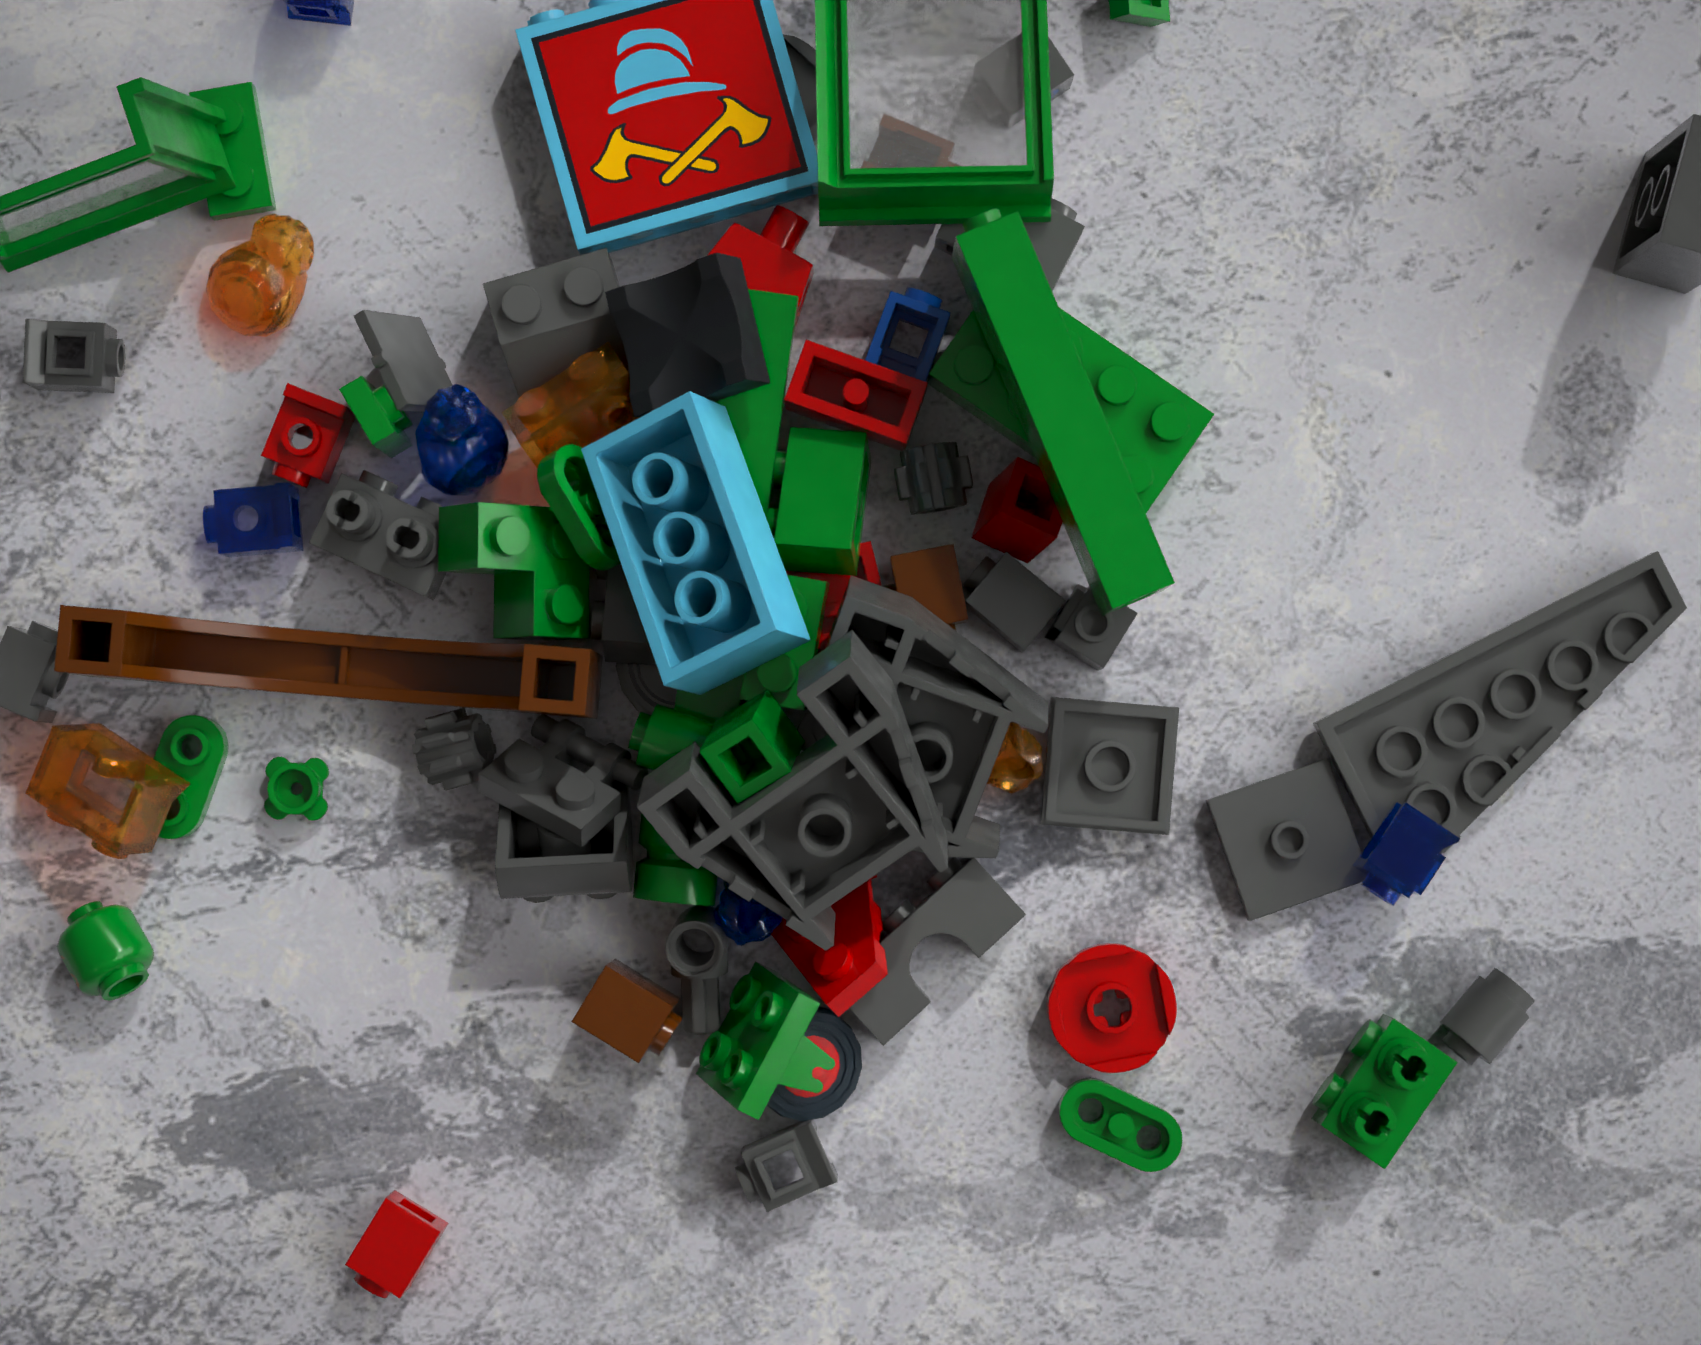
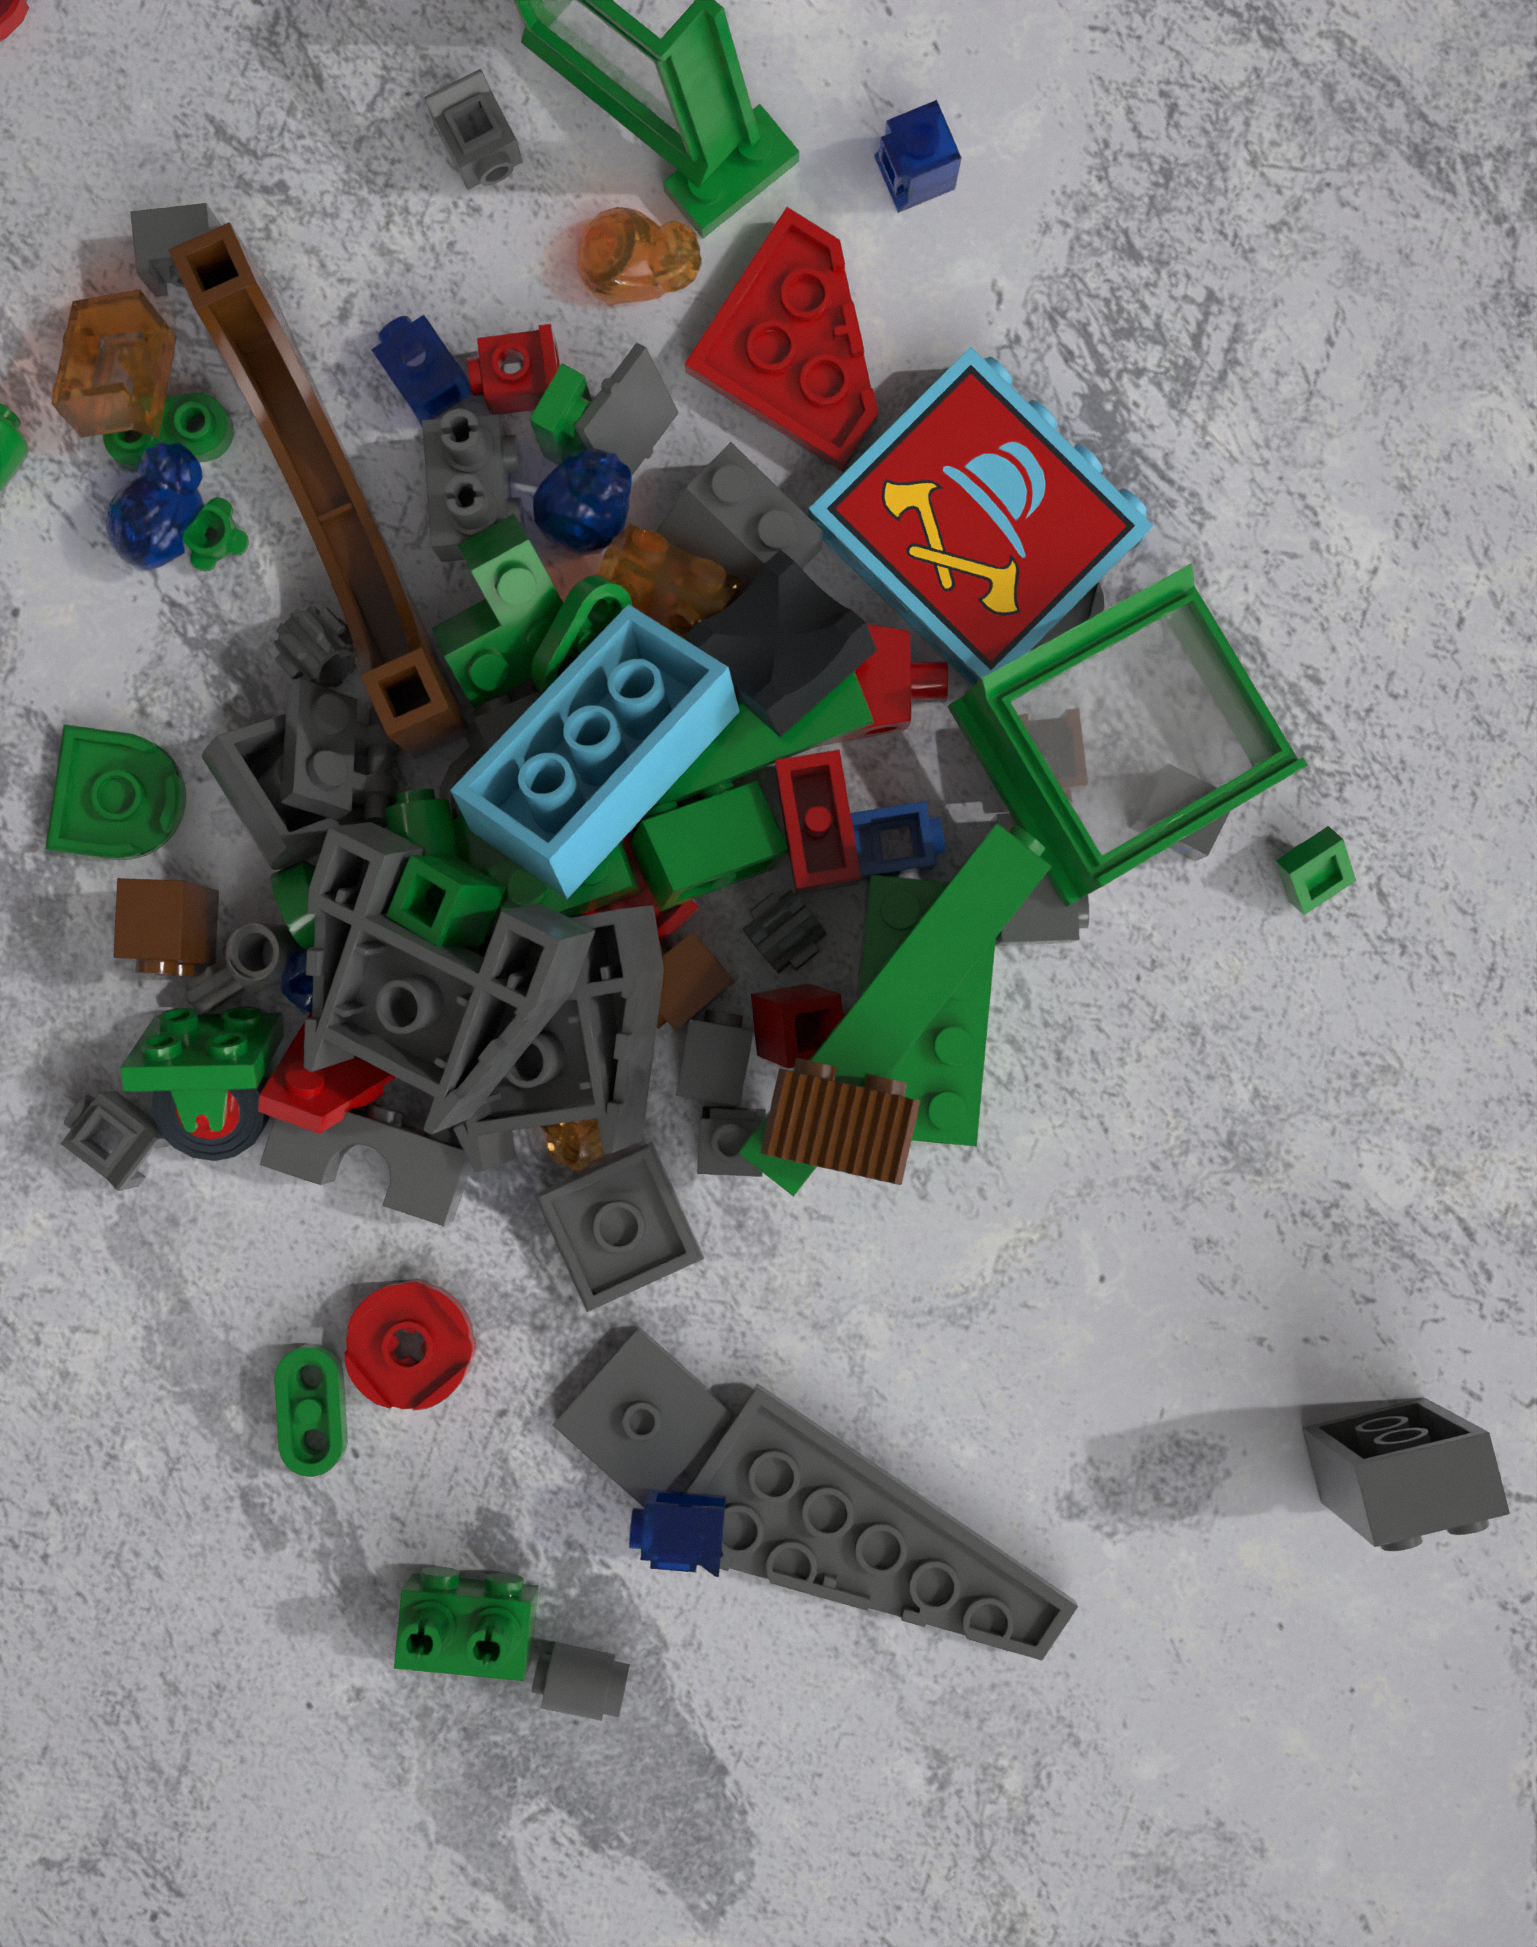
camera: 65 degrees right, 0 degrees up
none -> green tile [45,724,186,860]
none -> clear blue hair [105,442,204,571]
none -> red plate [684,207,878,472]
none -> reddish brown brick [760,1058,920,1185]

